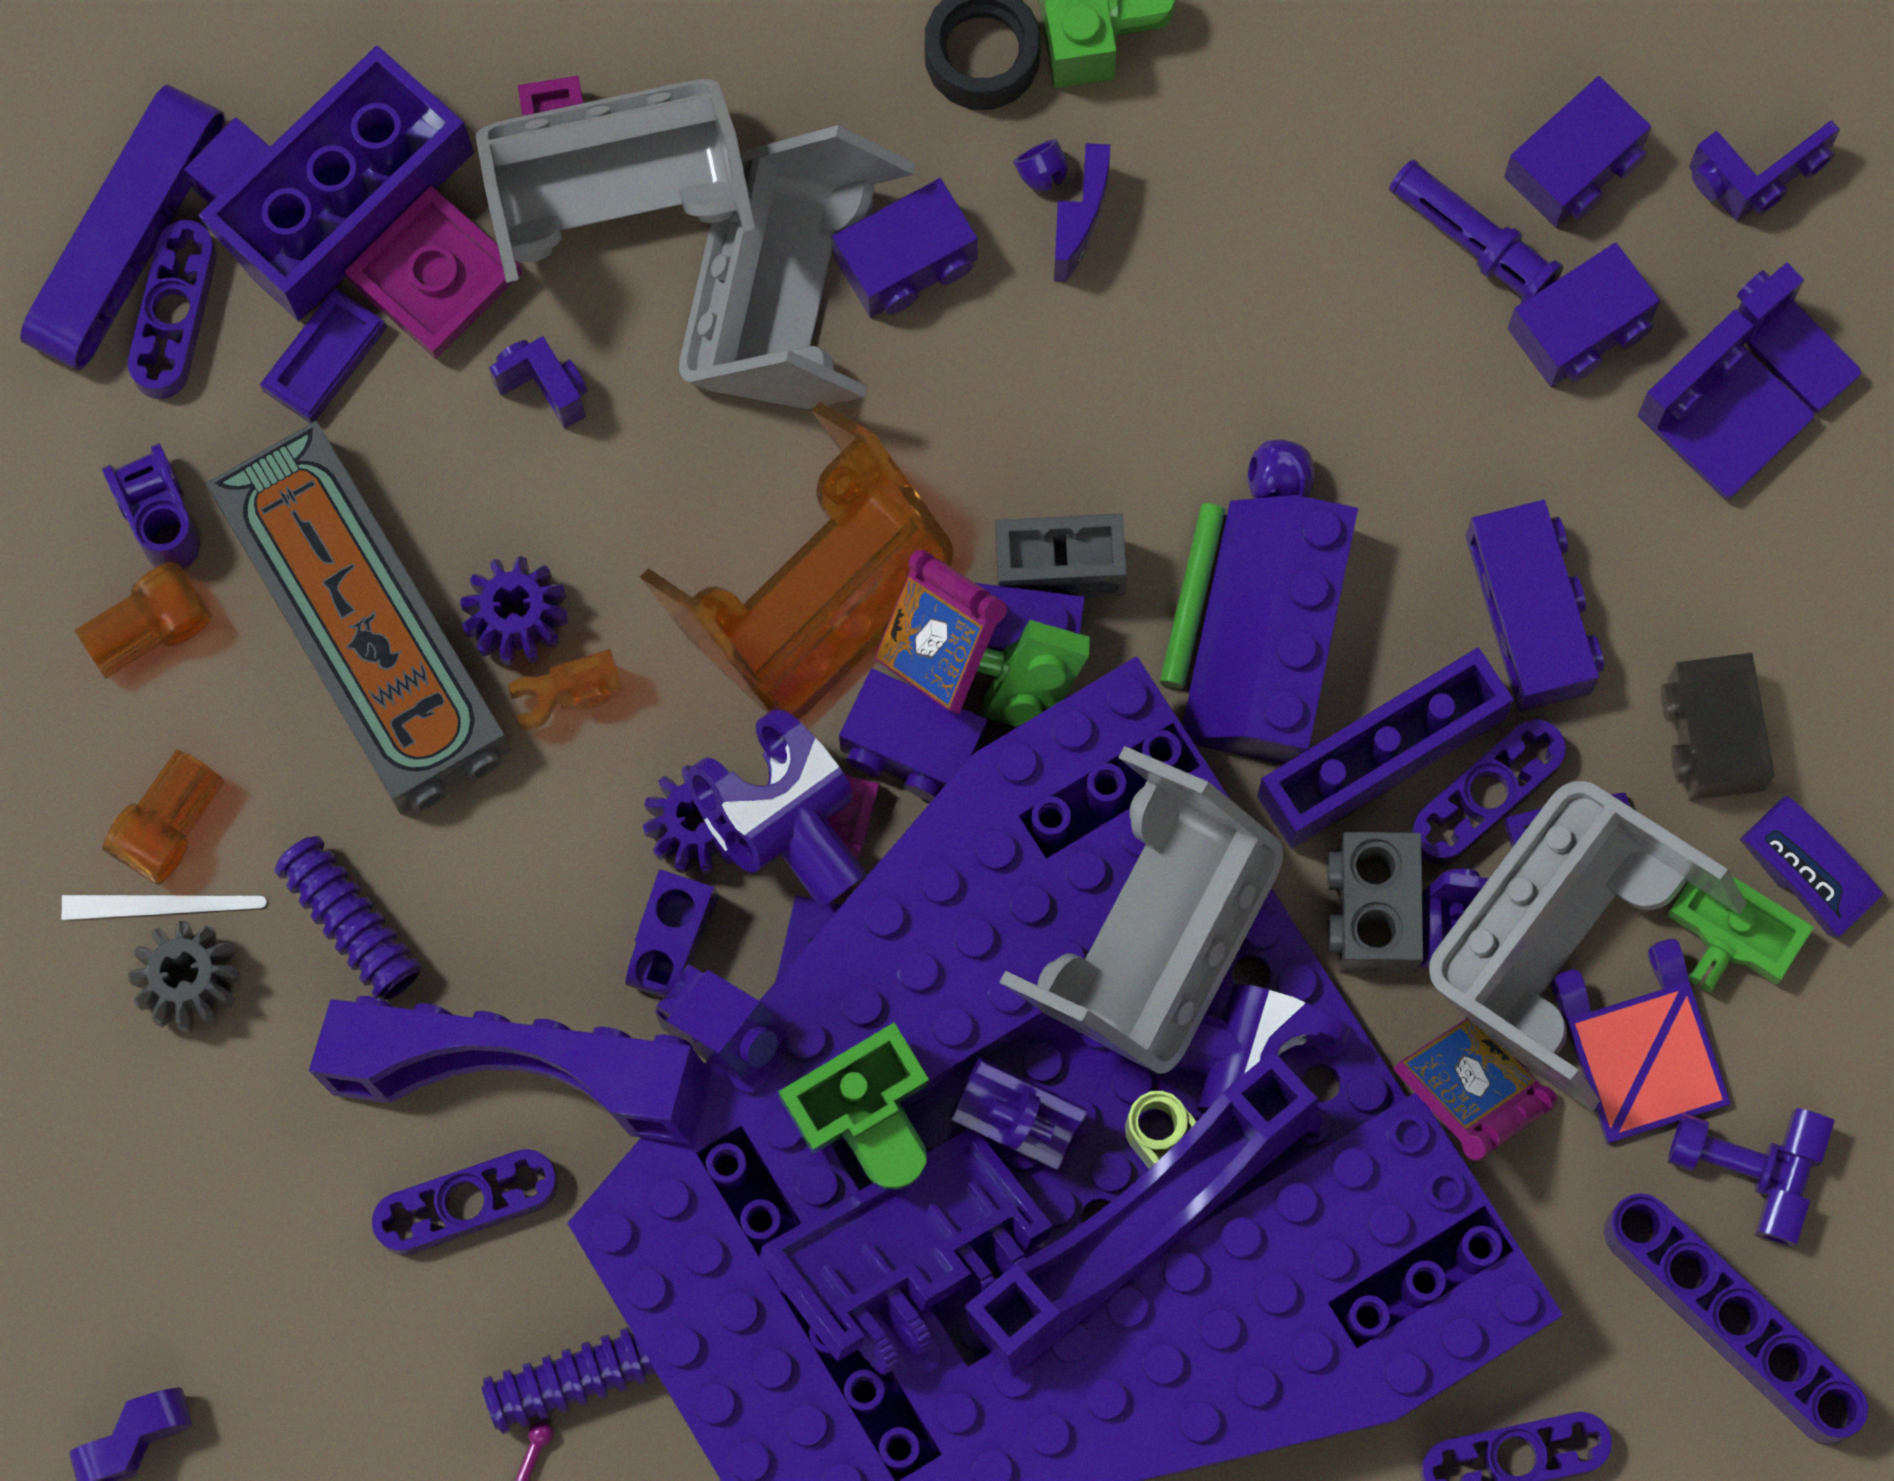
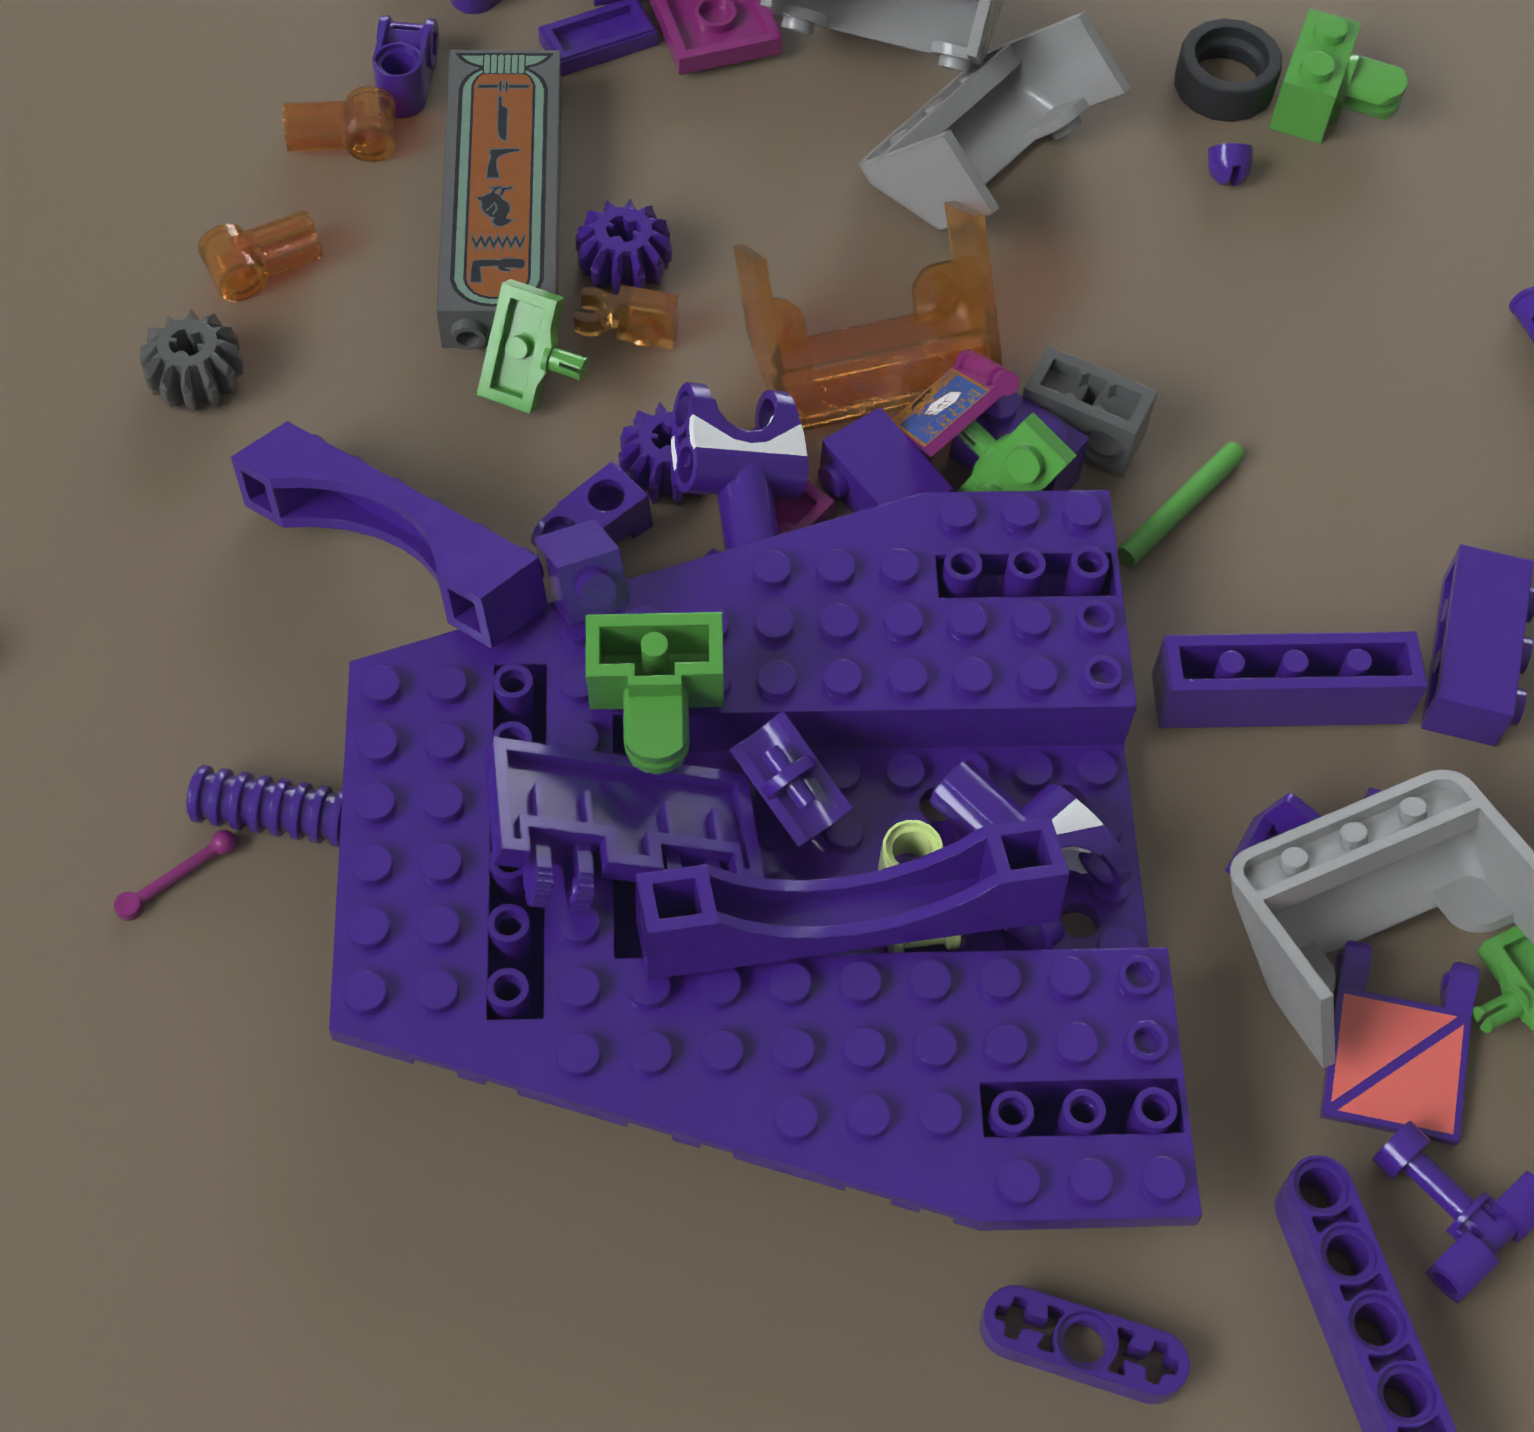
camera: 25 degrees right, 15 degrees down
white sticker [61,895,266,920] -> none
dark purple piece [274,836,422,1001] -> none
dark purple beam [372,1149,558,1255] -> none
dark purple bracket [489,336,588,429] -> none
dark purple brick [832,177,978,318] -> none
light grey windscreen [999,746,1283,1074] -> none
dark purple slope [1054,143,1111,281] -> none
dark purple slope [1182,495,1358,764] -> none
dark purple piece [1248,439,1315,498] -> none
dark grey brick [1327,832,1423,973] -> none
piece [1393,1018,1557,1160] -> none
dark purple beam [1411,720,1566,865] -> none
none -> bright green plate [476,279,590,414]

